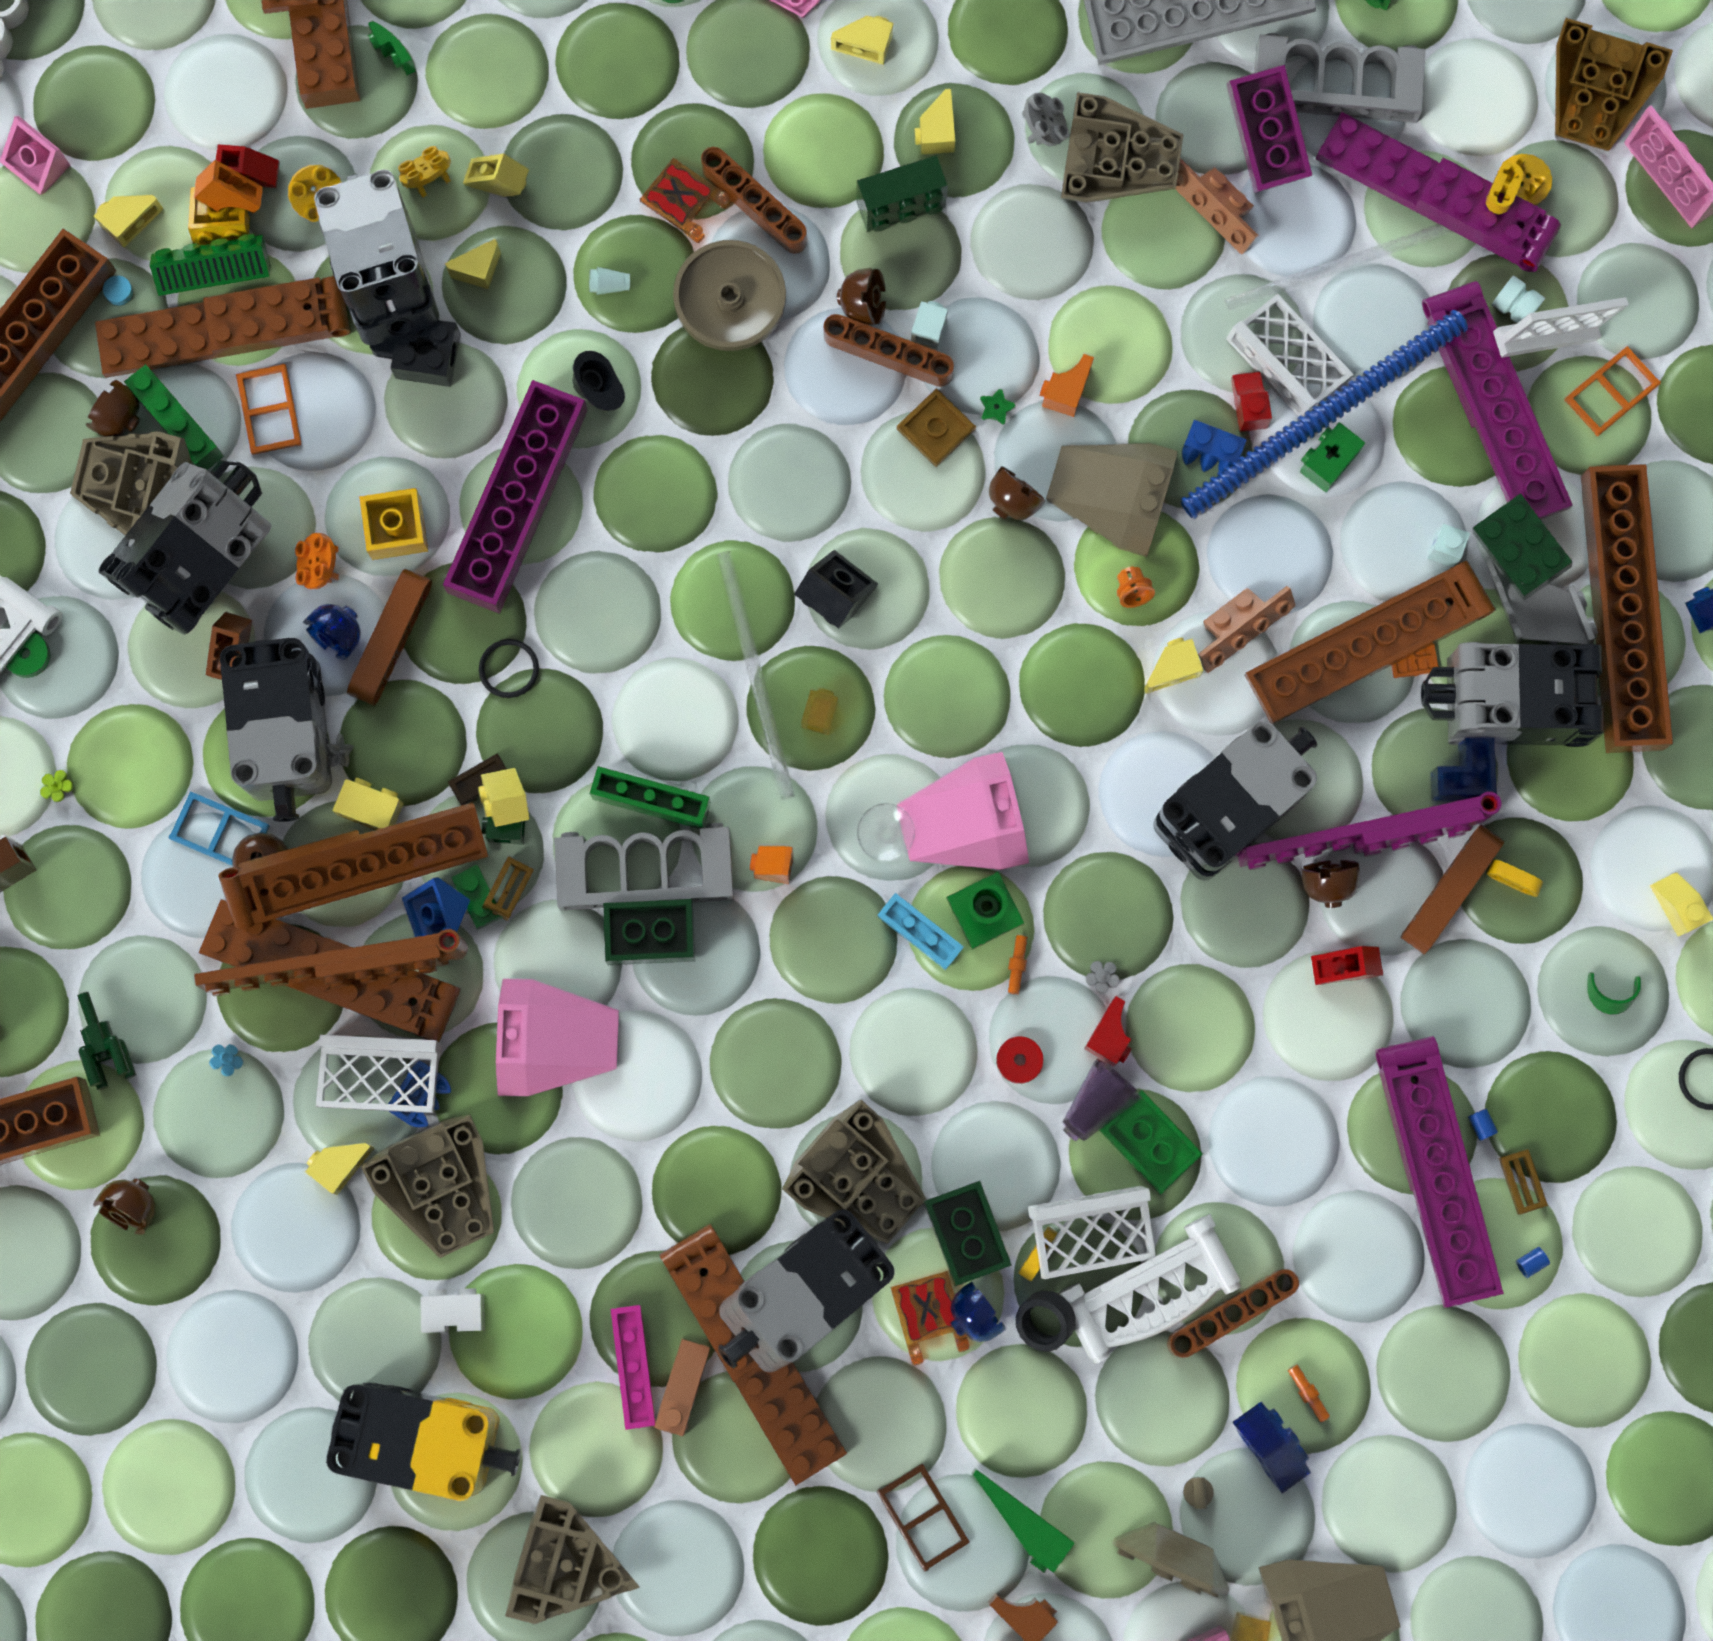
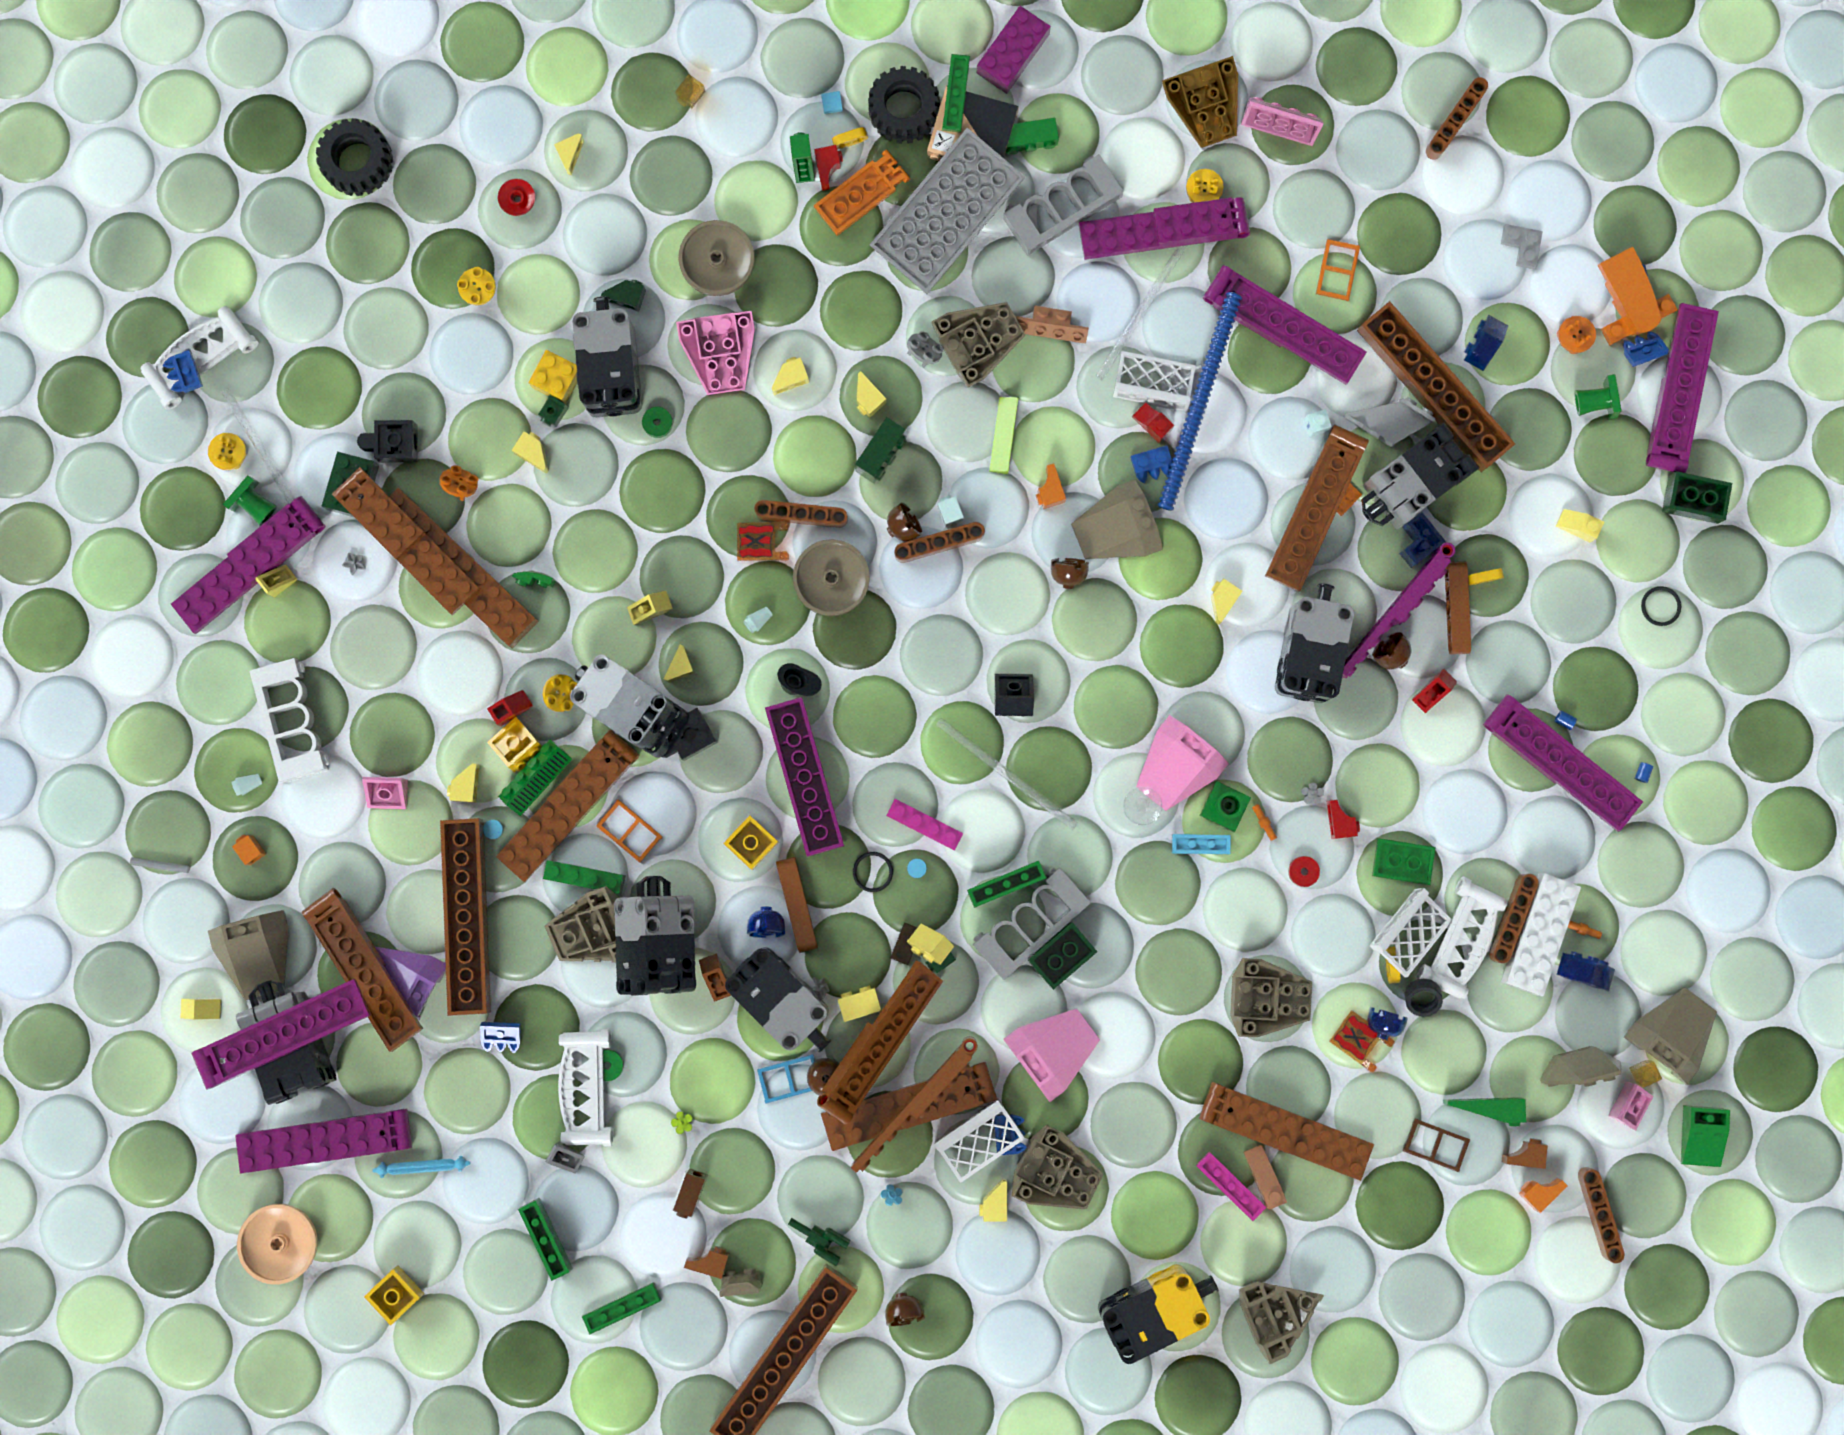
camera: 40 degrees left, 5 degrees up
reddish brown cylinder [86,380,141,437] -> none
orange arch [194,160,263,213] -> none
orange plate [295,533,339,590] -> none
yellow plate [398,146,451,198] -> none
blue slope [402,877,470,937] -> none
white brick [421,1288,485,1333] -> none
green plate [451,865,503,930] -> none
pearl gold tile [481,856,534,921] -> none
piece [718,1210,895,1372] -> none
orange slope [750,846,794,884] -> none
clear yellow brick [801,688,838,735] -> none
pearl gold tile [896,388,976,467] -> none
dark green brick [923,1181,1012,1287] -> none
green plate [980,389,1016,425] -> none
clear purple cone [1062,1058,1142,1141] -> none
orange piece [1117,566,1155,608] -> none
dark tan plate [1183,1477,1214,1509] -> none
nougat bracket [1198,586,1296,673] -> none
magenta brick [1226,65,1313,193] -> none
green brick [1300,422,1366,493] -> none
dark green brick [1472,493,1573,601] -> none
yellow beam [1486,162,1524,214] -> none
light aqua wheel [1491,275,1545,323] -> none
white fence [1493,297,1629,358] -> none
pearl gold tile [1498,1149,1548,1215] -> none
green helmet [1587,972,1641,1015] -> none
none -> dark pink plate [886,799,964,851]
none -> medium azure tile [907,859,926,878]
none -> slope [989,397,1018,474]
none -> white brick [1501,873,1581,997]

